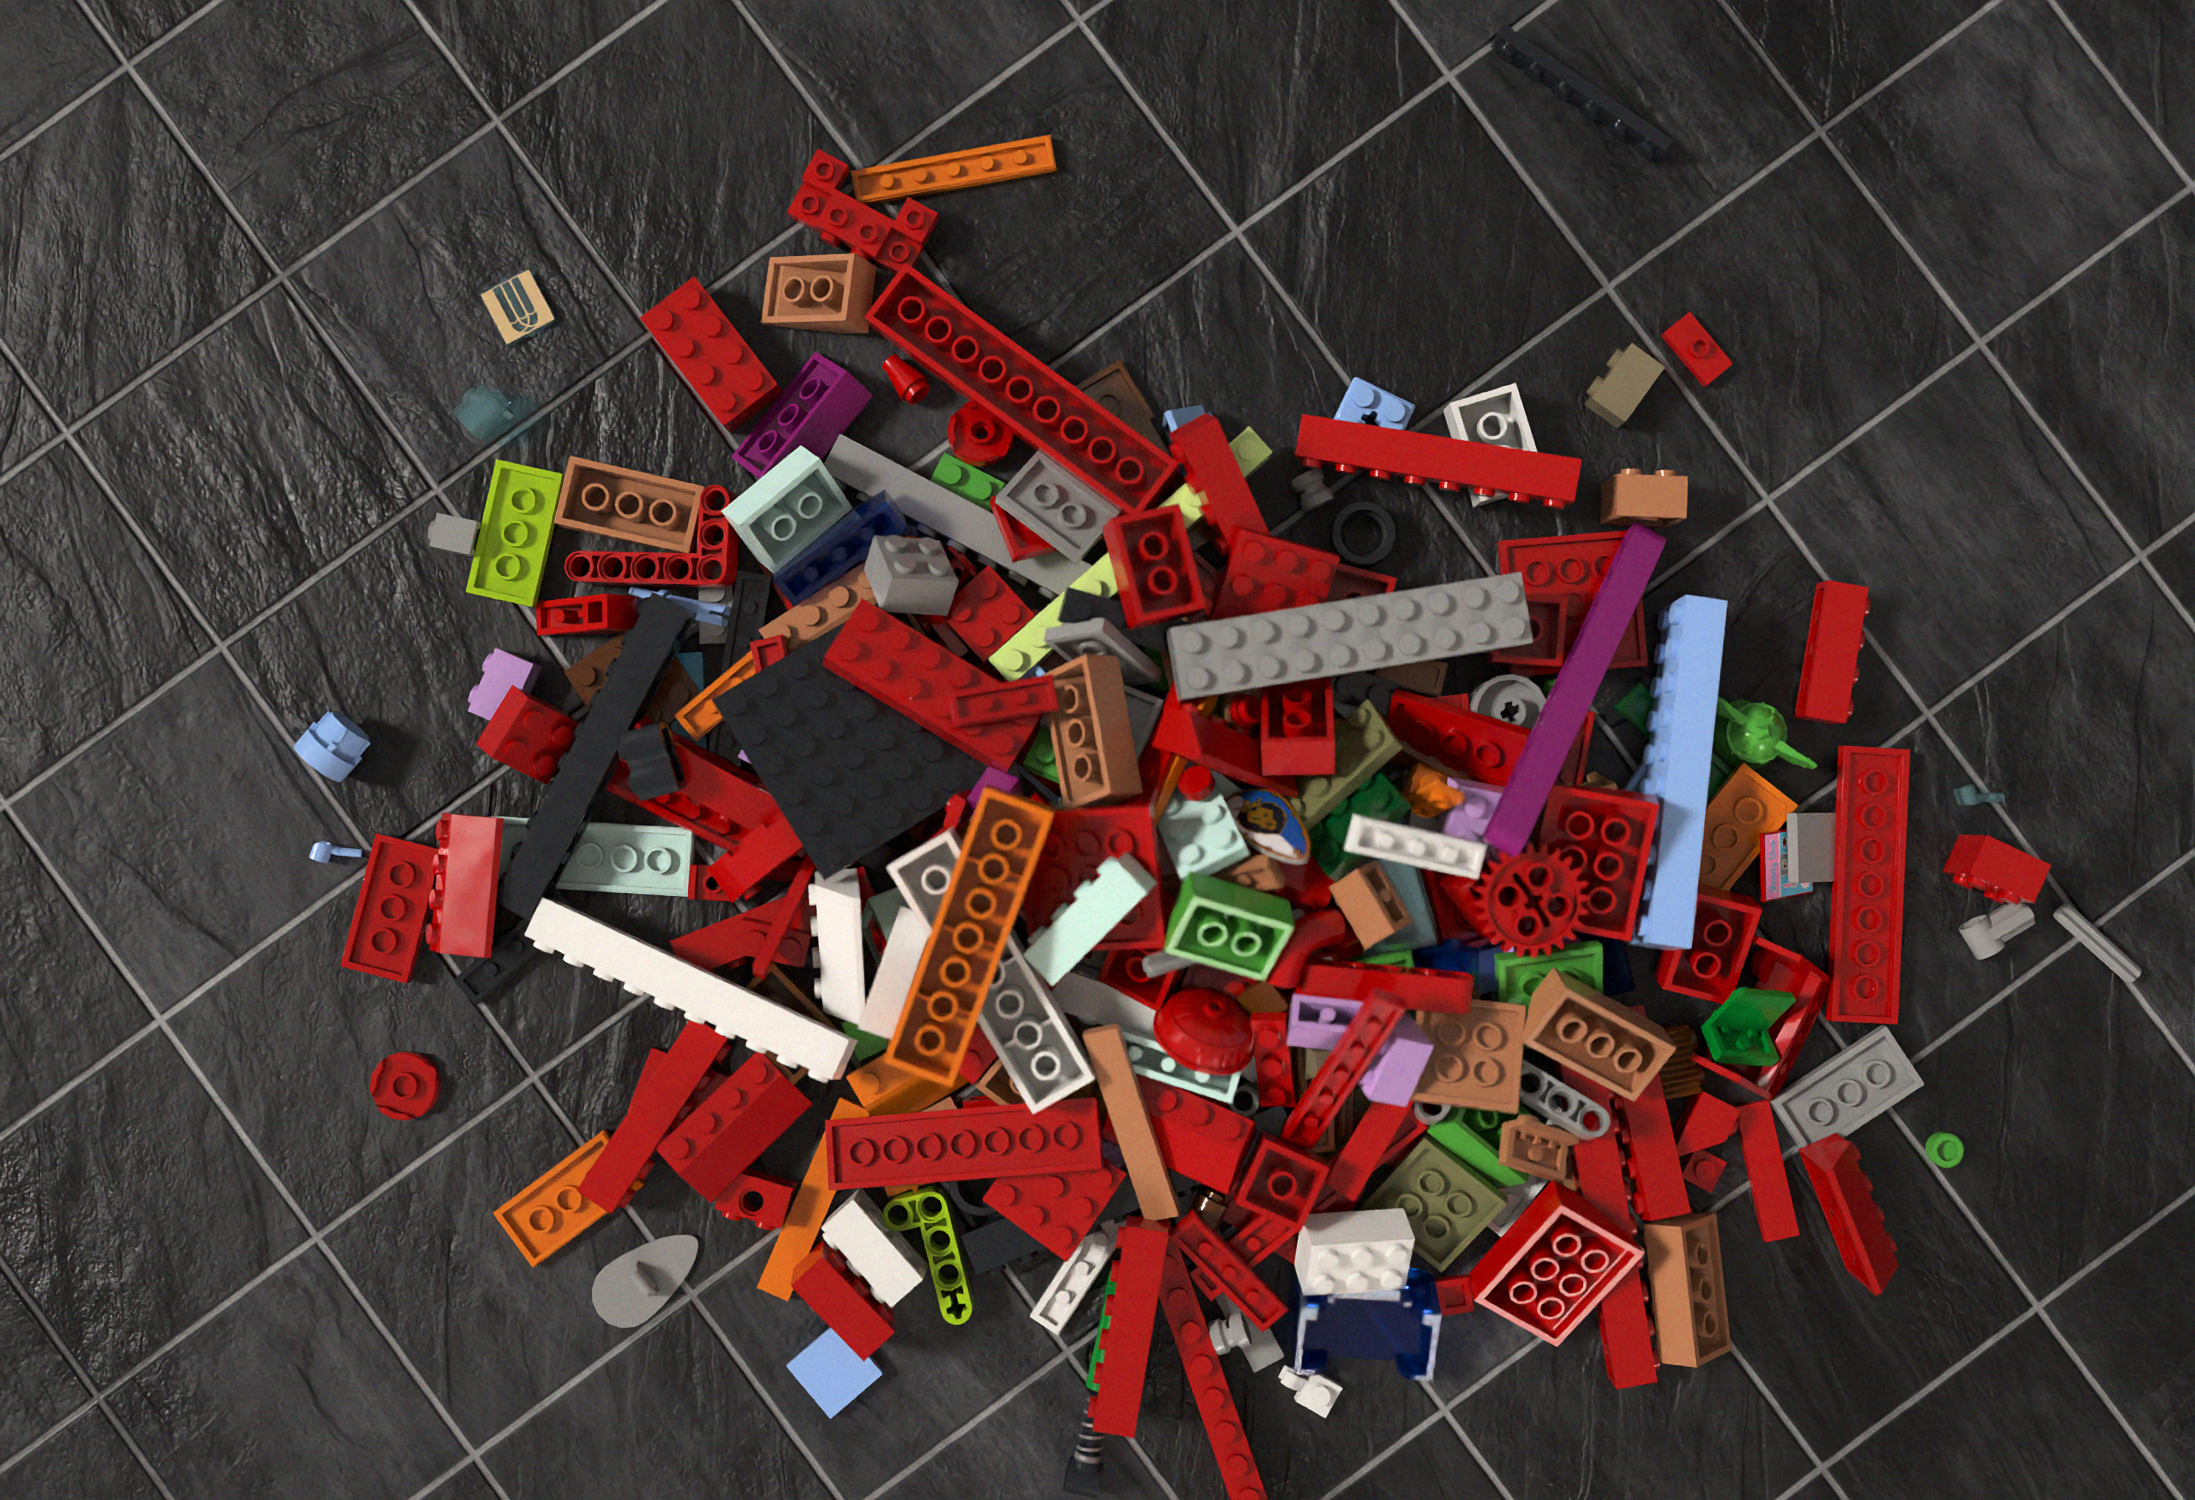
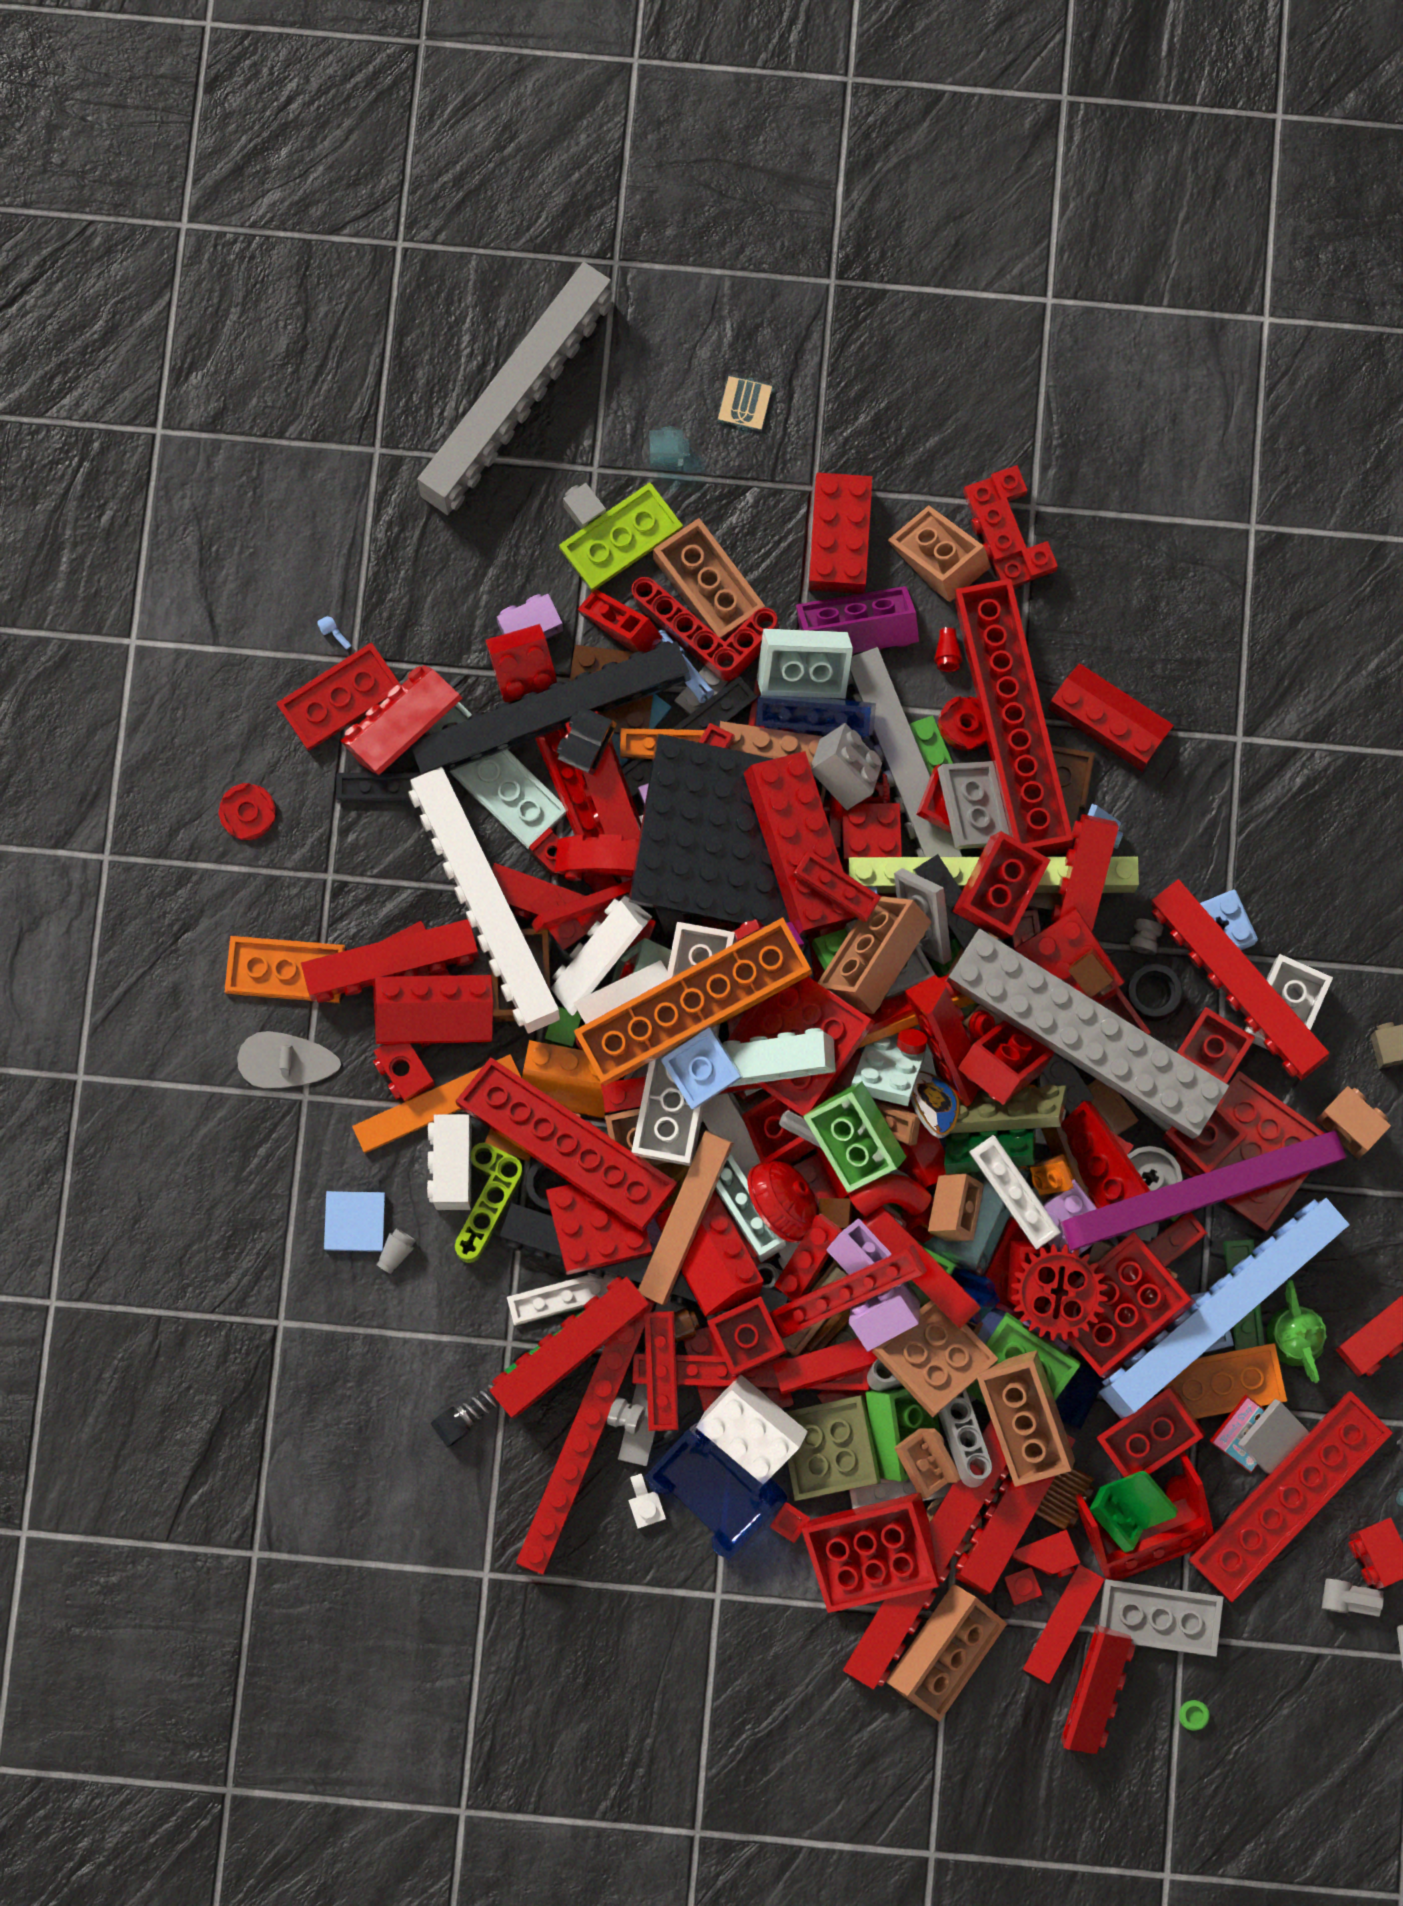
camera: 35 degrees right, 10 degrees down
light blue piece [293,710,370,782] -> none
red brick [791,1239,895,1361] -> none
orange tile [851,135,1057,206] -> none
none -> light grey cone [377,1228,416,1274]
none -> light grey brick [417,261,613,515]
none -> light blue plate [660,1027,743,1109]
none -> red slope [1048,663,1174,772]
none -> reddish brown brick [1068,949,1114,998]
none -> red brick [1177,1007,1255,1084]

